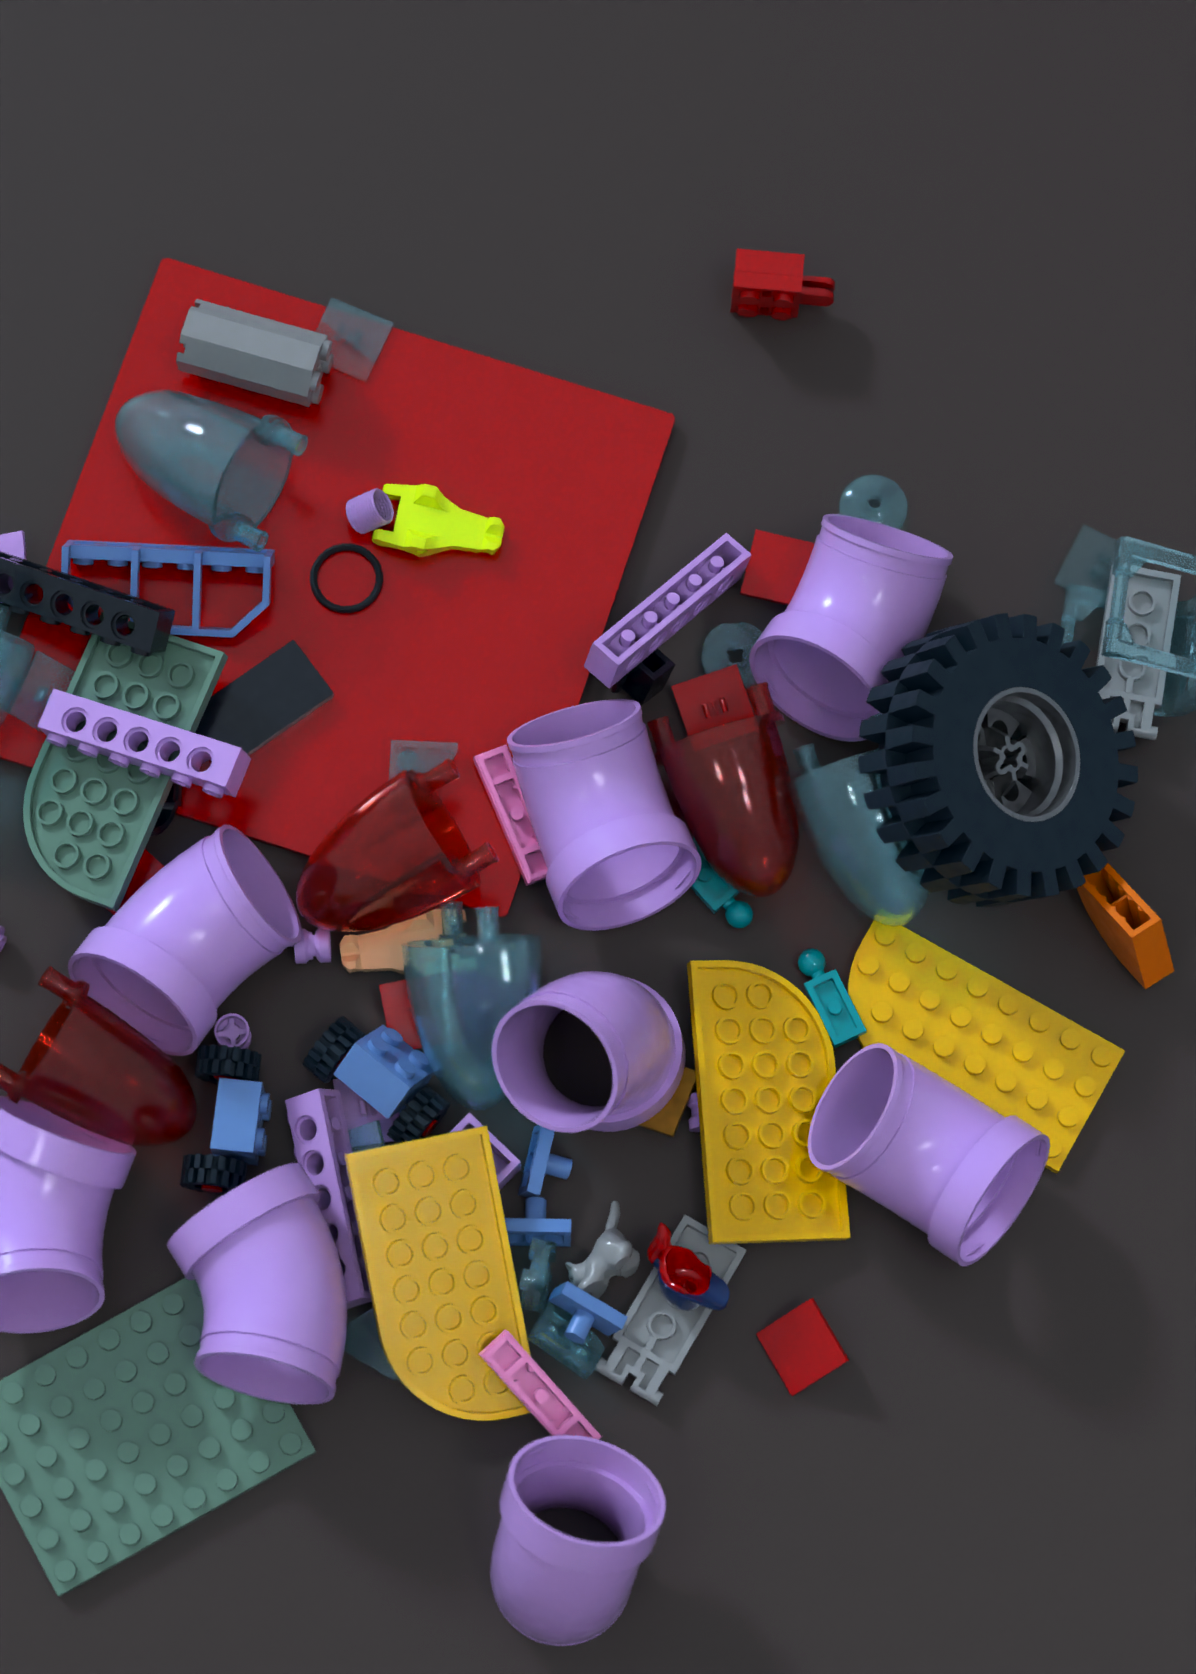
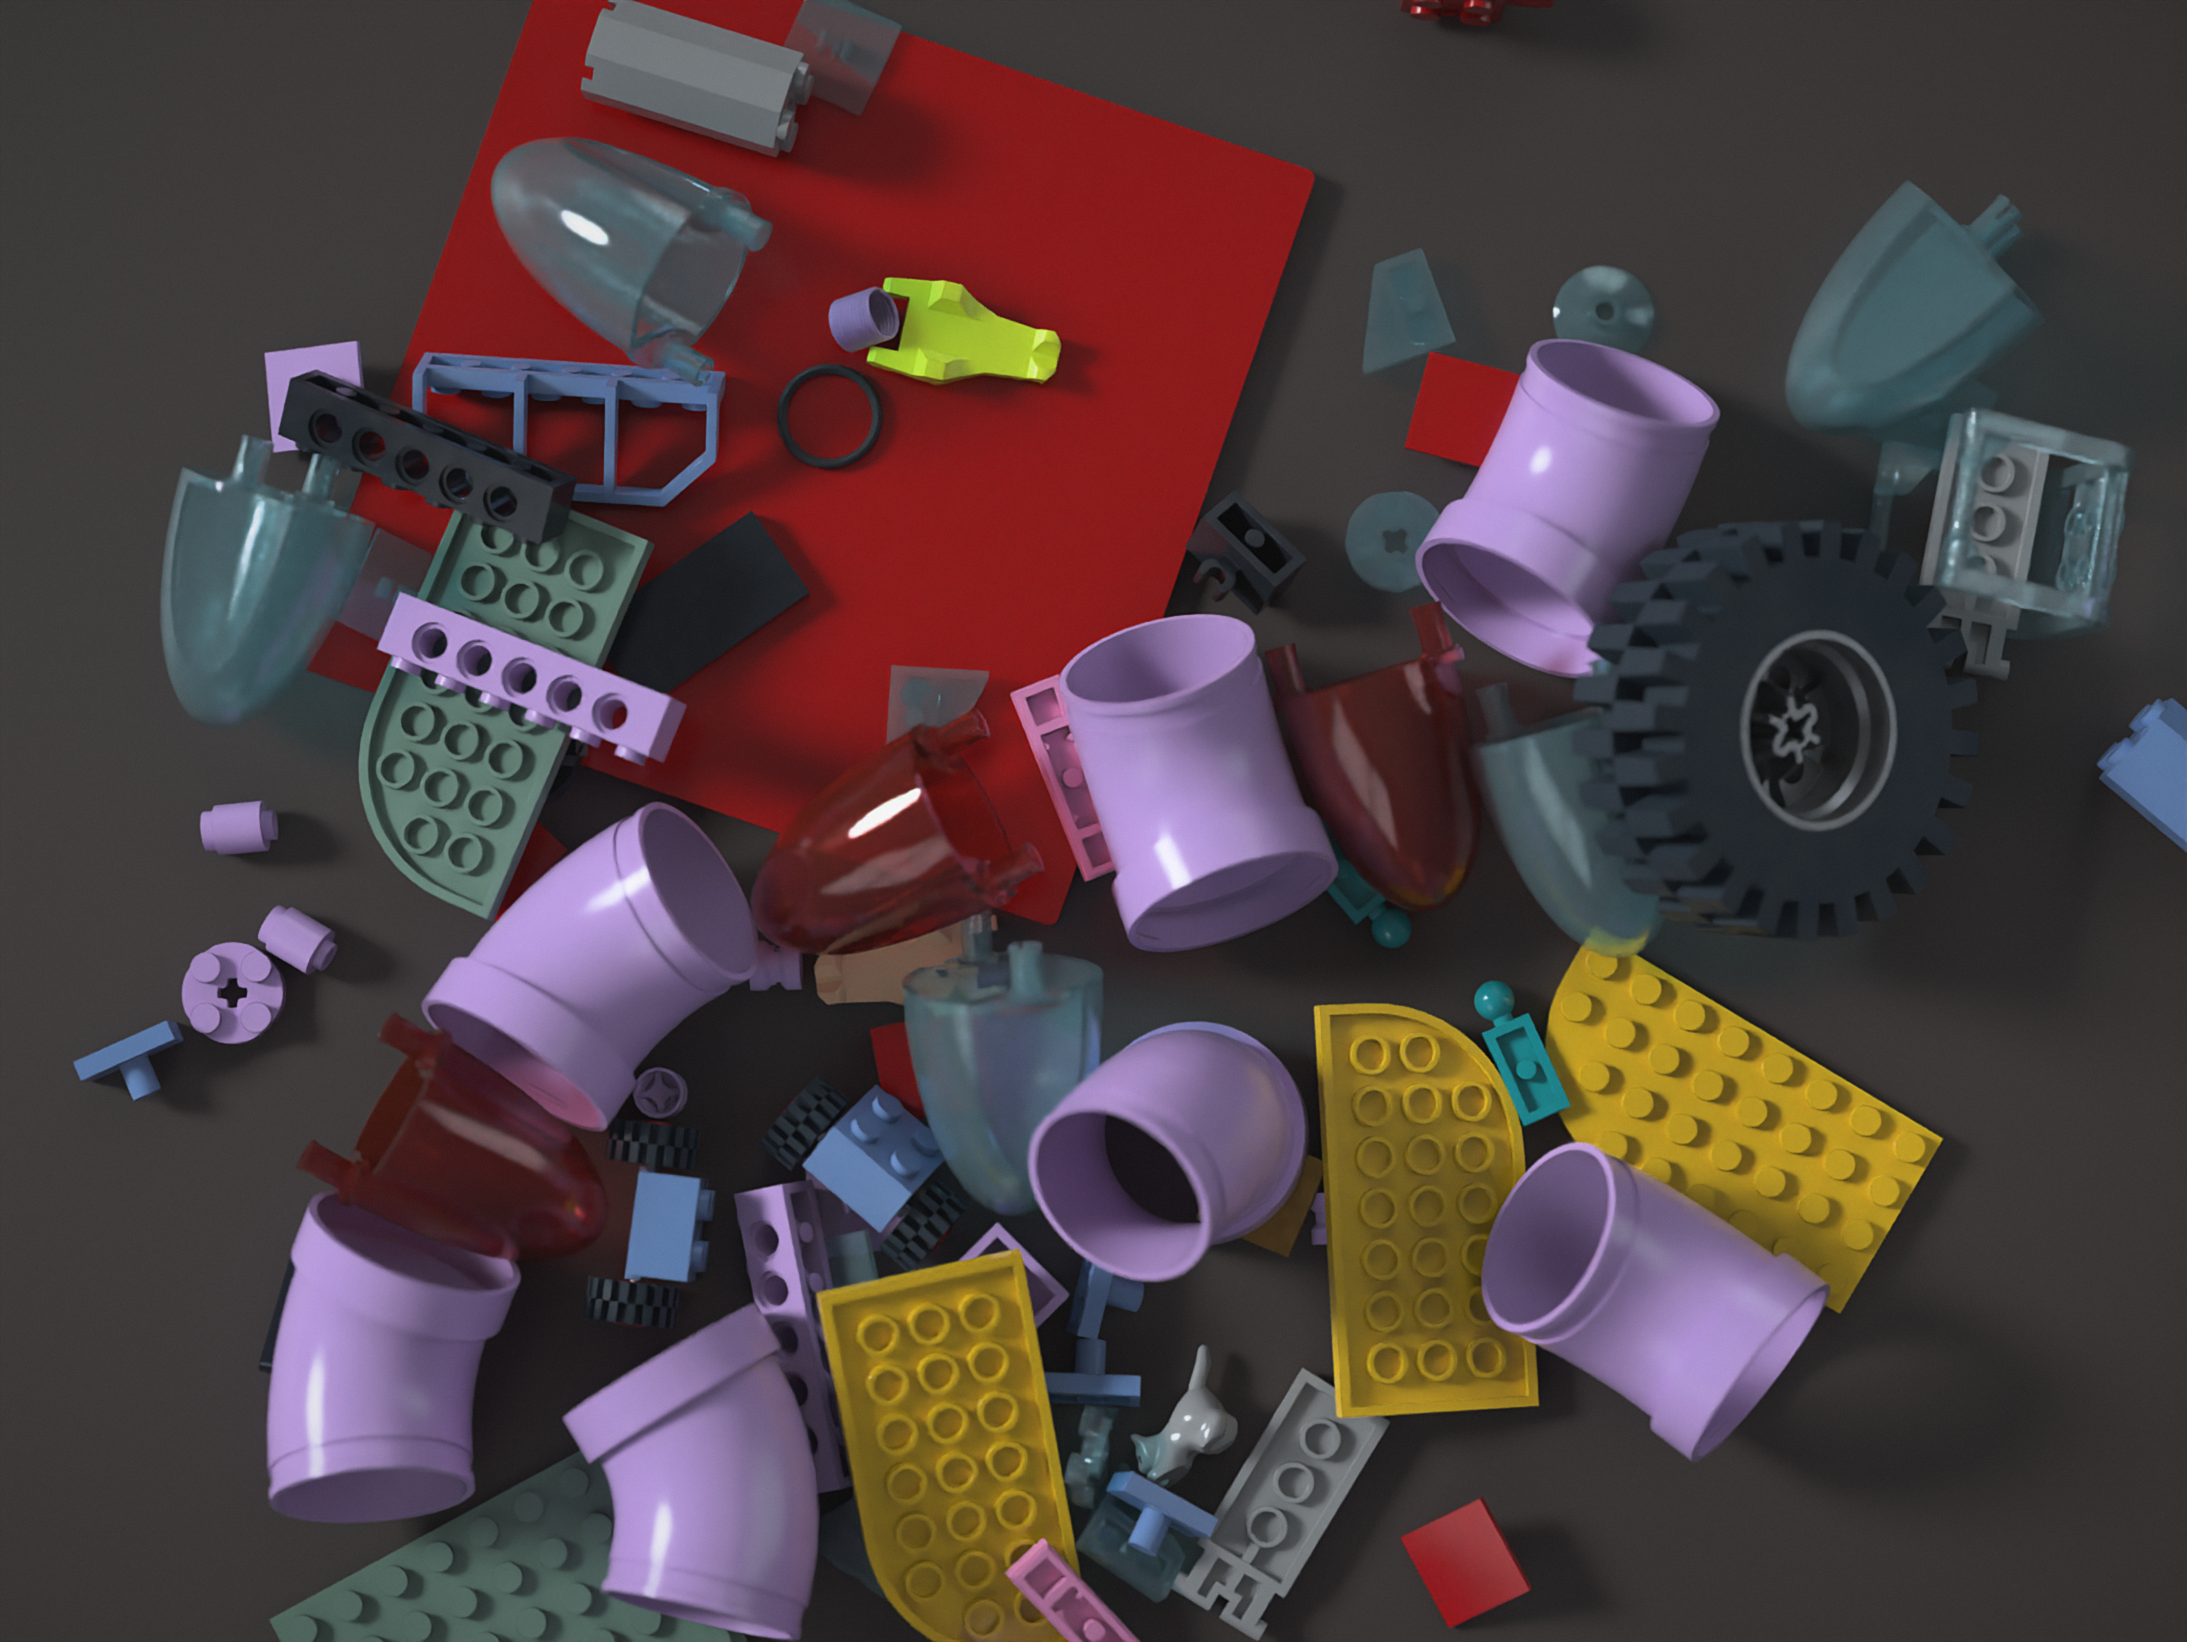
camera: 10 degrees right, 10 degrees up
lavender brick [584,533,752,689] -> none
red hair [647,1223,730,1311] -> none
red piece [671,664,759,752] -> none
orange brick [1077,863,1174,990] -> none
none -> clear light blue wing [1362,248,1456,377]
none -> clear light blue windscreen [1785,180,2046,437]

